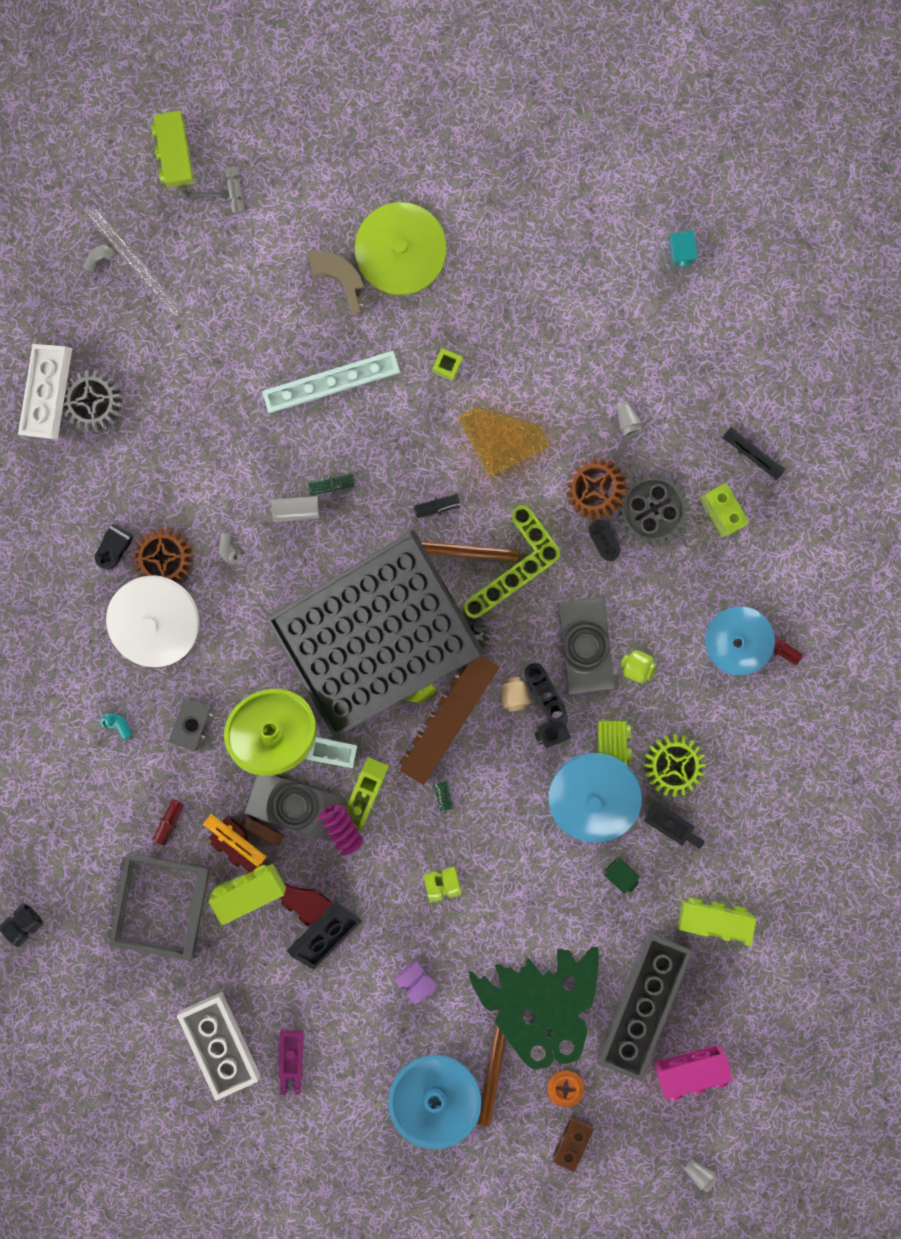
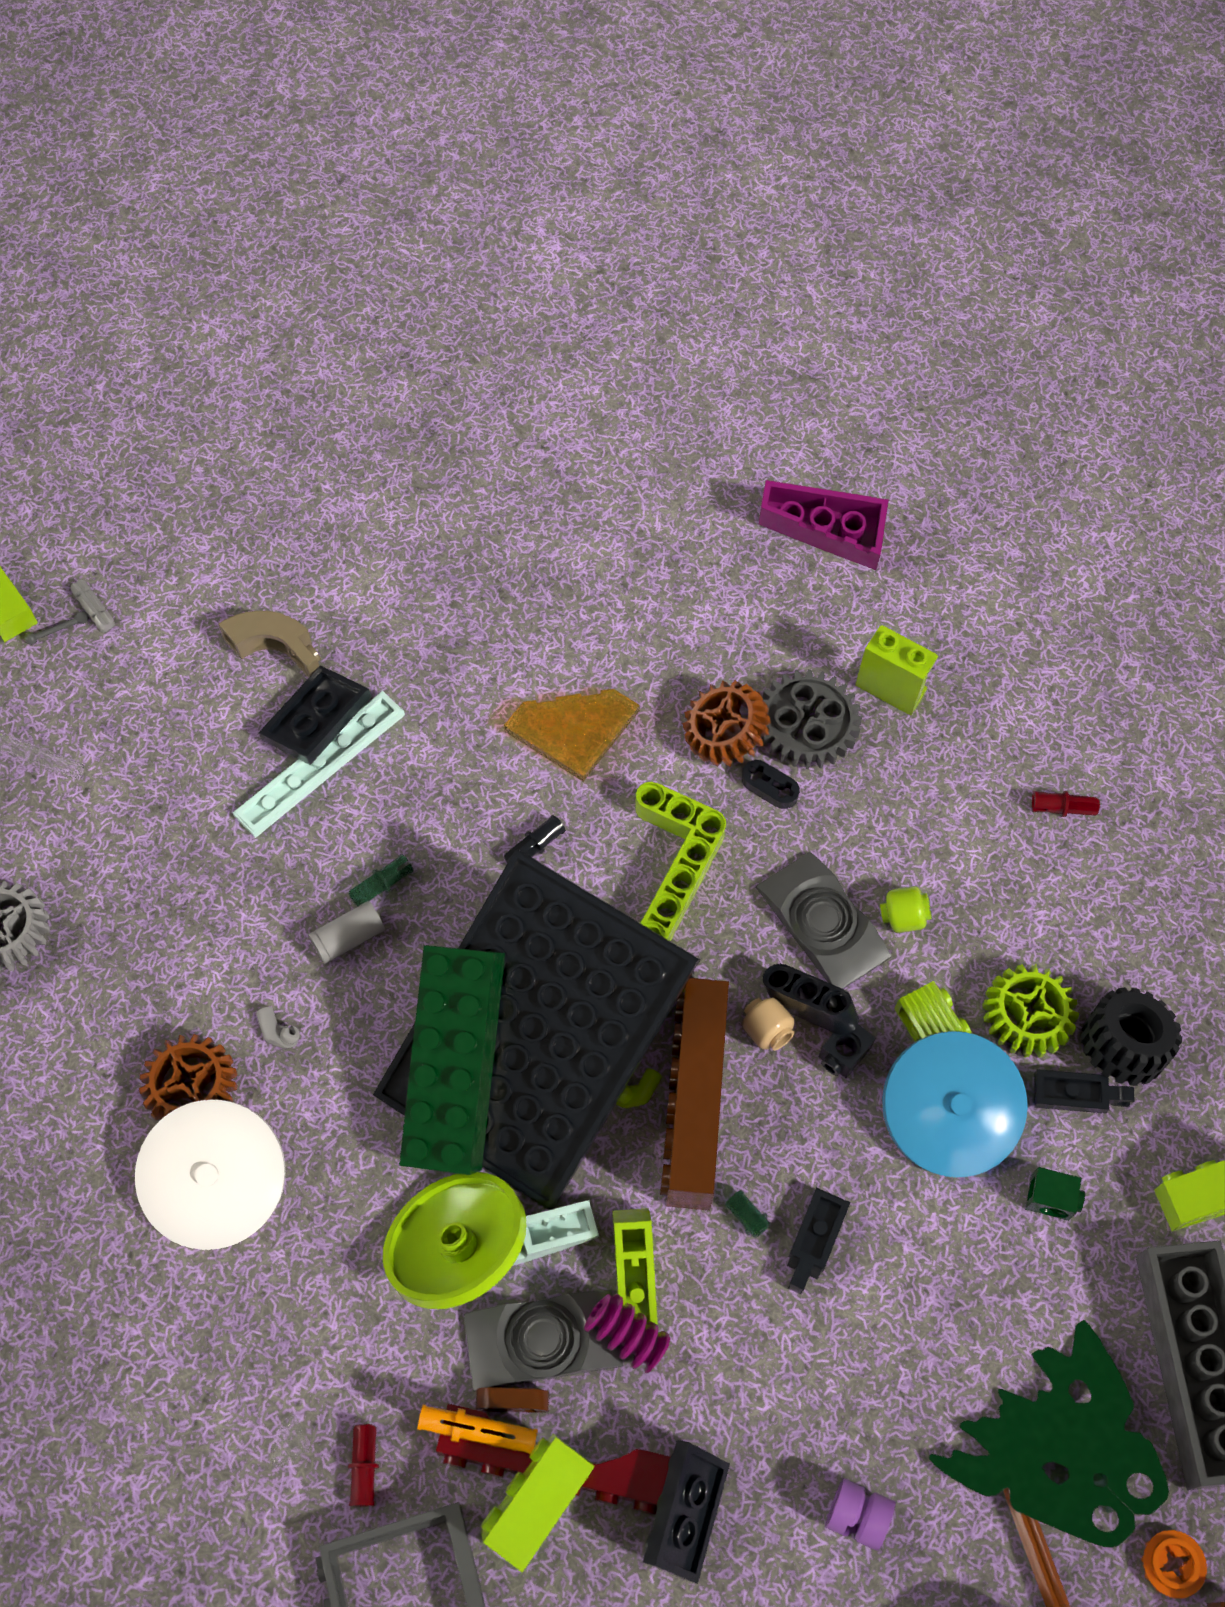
camera: 25 degrees left, 25 degrees down
black piece [94,524,133,570] -> none
teal arm [100,713,133,740] -> none
dark grey brick [168,698,215,751] -> none
lime dish [355,202,447,295] -> none
dark orange axle [421,541,520,562] -> none
lime wheel [423,866,462,903] -> none
lime brick [432,348,463,382] -> none
light grey cone [616,401,642,437] -> none
teal brick [668,230,698,268] -> none
dark azure dish [705,606,775,675] -> none
black pin [722,427,785,480] -> none
none -> black plate [259,665,372,765]
none -> dark green brick [399,945,505,1175]
none -> magenta wedge [758,480,889,570]
none -> black hinge [787,1187,850,1295]
none -> black tyre [1080,987,1182,1086]

